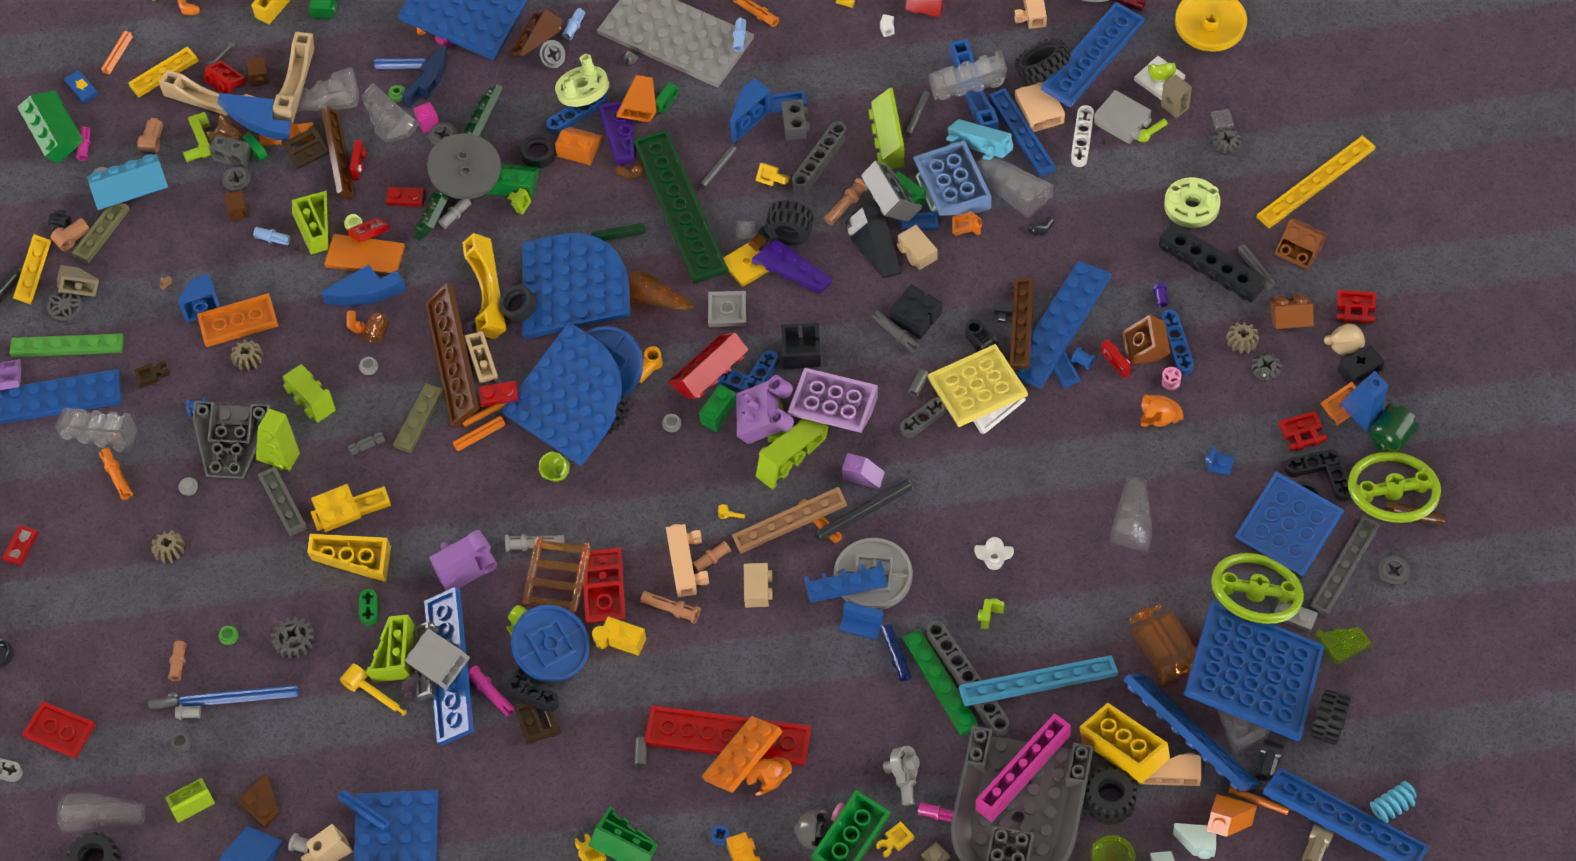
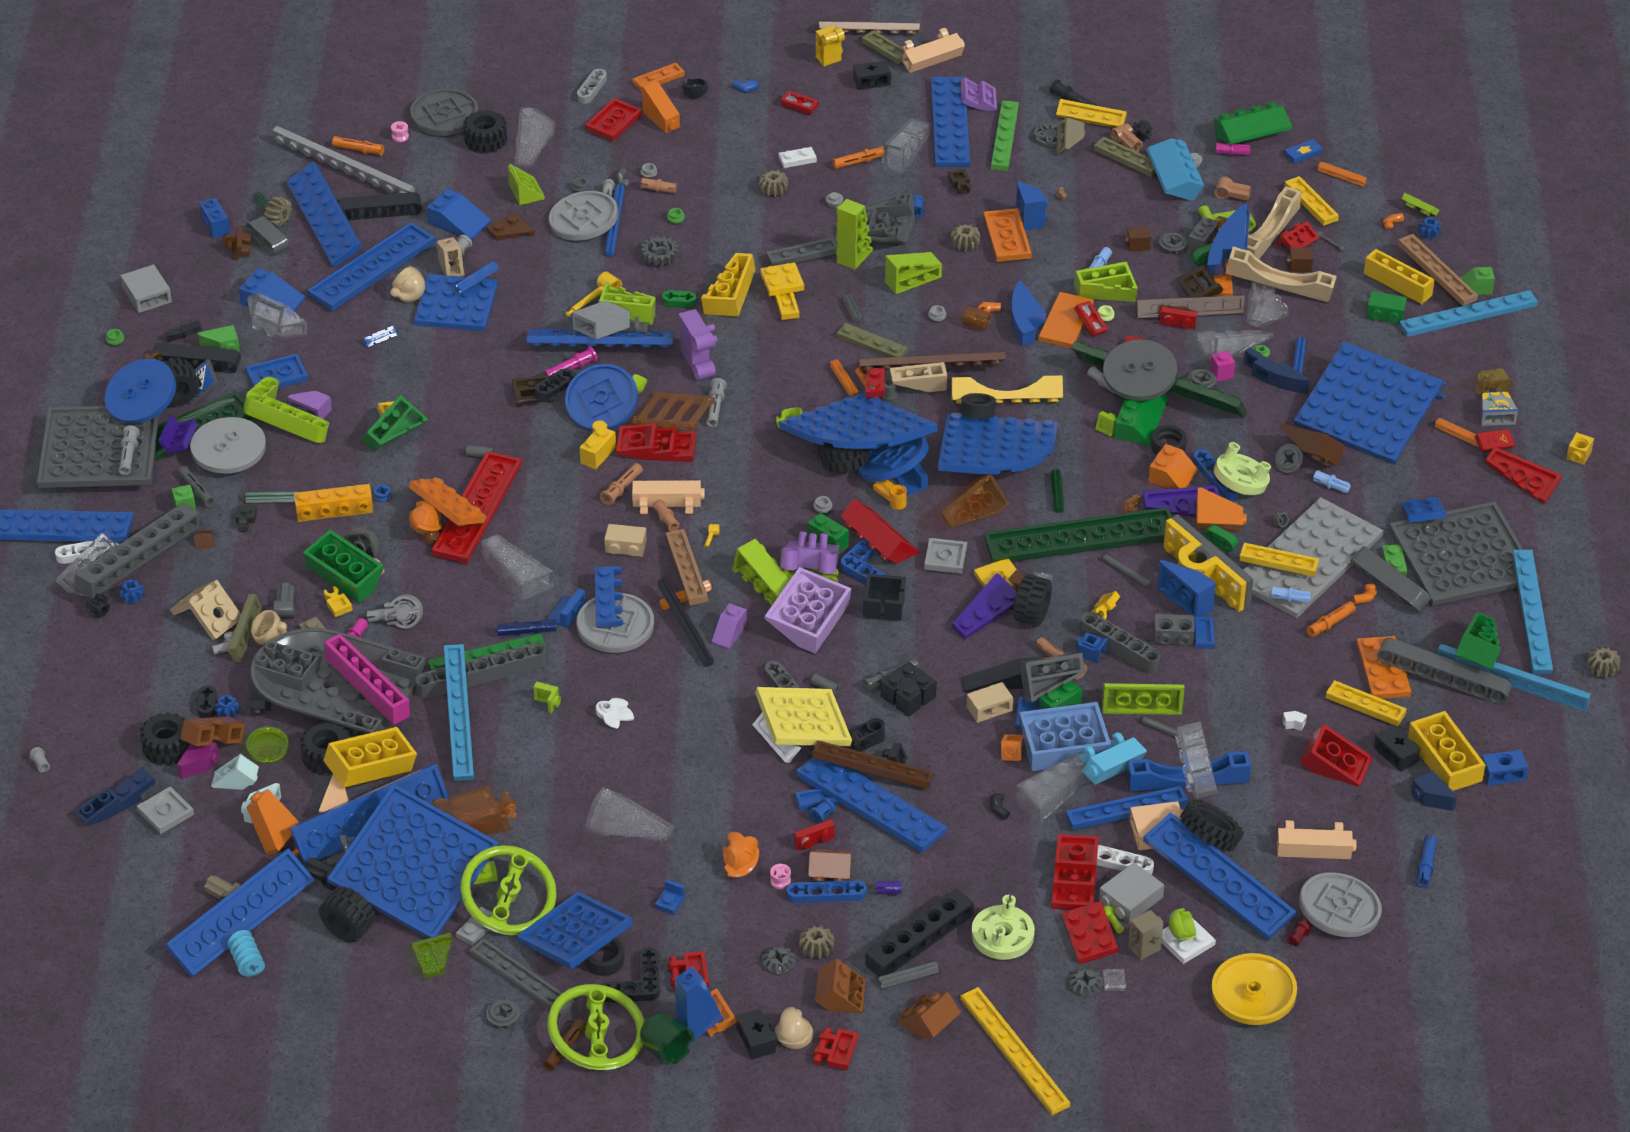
camera: 95 degrees right, 15 degrees down
none -> clear wedge [481,534,554,602]
none -> light grey plate [549,191,619,241]
none -> light grey plate [640,163,657,178]
none -> orange slope [642,80,680,133]
none -> white plate [779,147,817,168]
none -> red slope [1052,834,1099,910]
none -> red plate [1062,901,1119,964]
none -> blue window [1076,632,1108,663]
none -> yellow piece [1164,514,1253,612]
none -> yellow plate [1239,543,1319,577]

